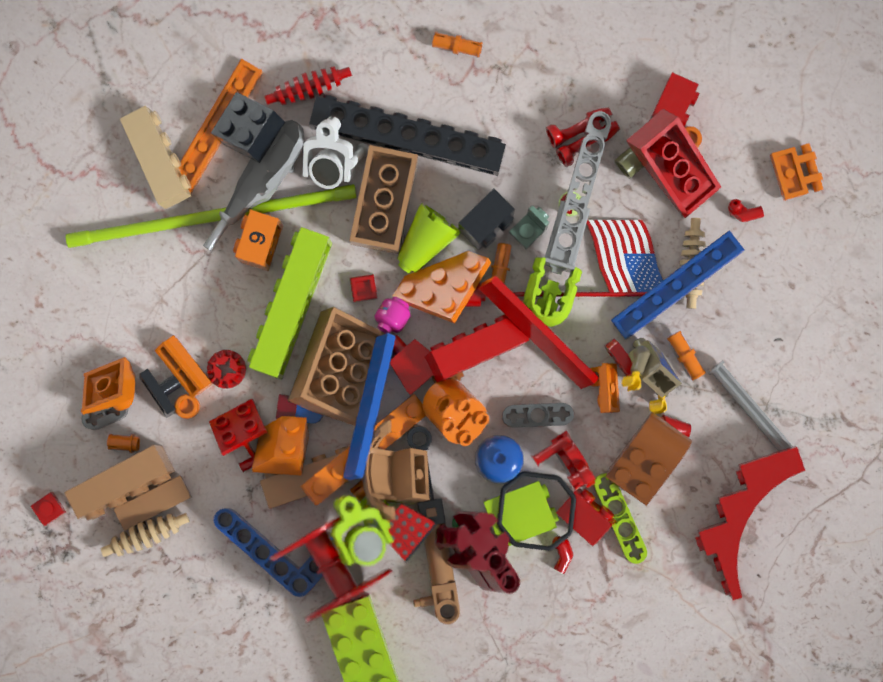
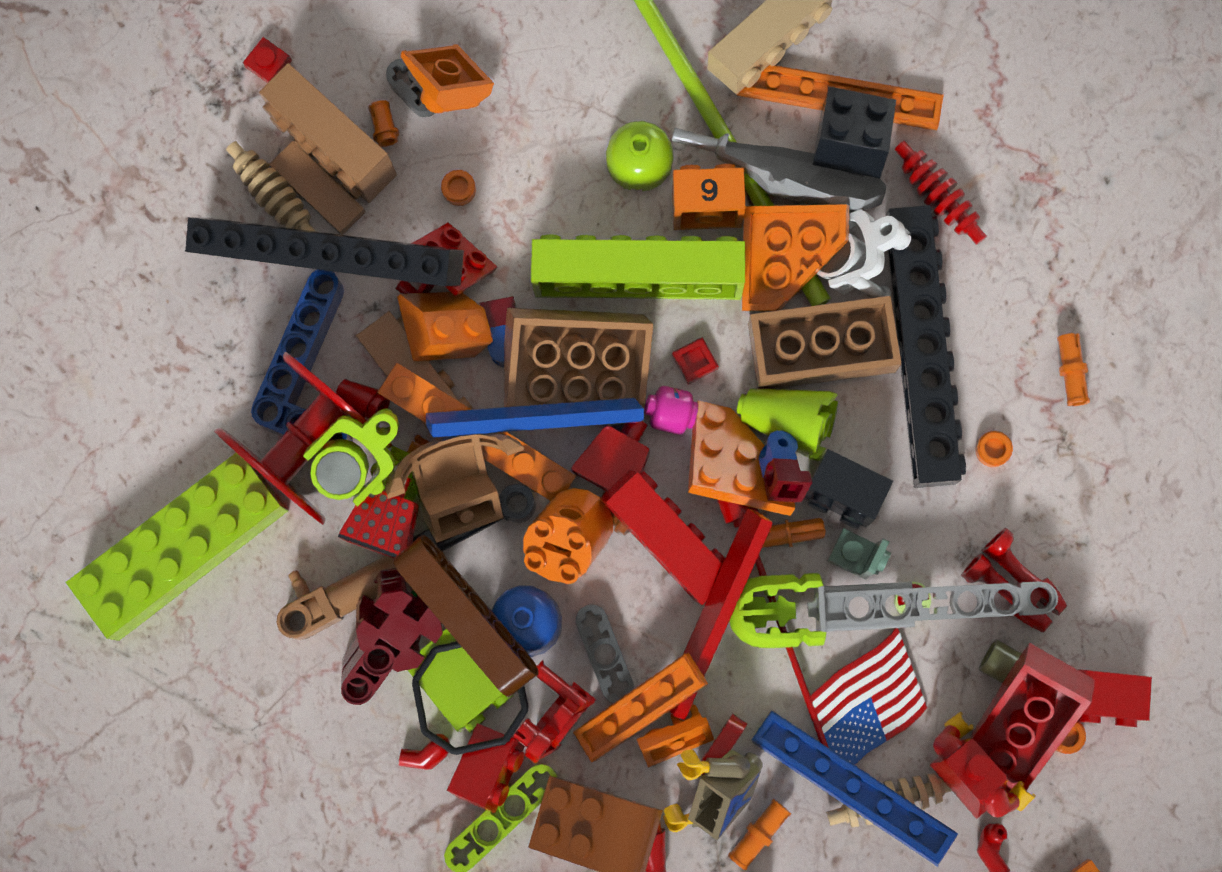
camera: 75 degrees right, 5 degrees down
black tile [139,369,181,418] -> none
orange piece [155,335,213,398] -> none
red gear [206,350,246,389] -> none
none -> black brick [185,217,464,286]
none -> red cone [336,379,390,420]
none -> reddish brown beam [393,535,539,697]
none -> orange tile [573,653,708,763]
none -> lime cylinder [606,121,674,191]
none -> orange plate [742,204,849,311]
none -> dark red leg [759,431,812,503]
none -> red torso [930,711,1036,819]
none -> orange tile [975,431,1013,467]

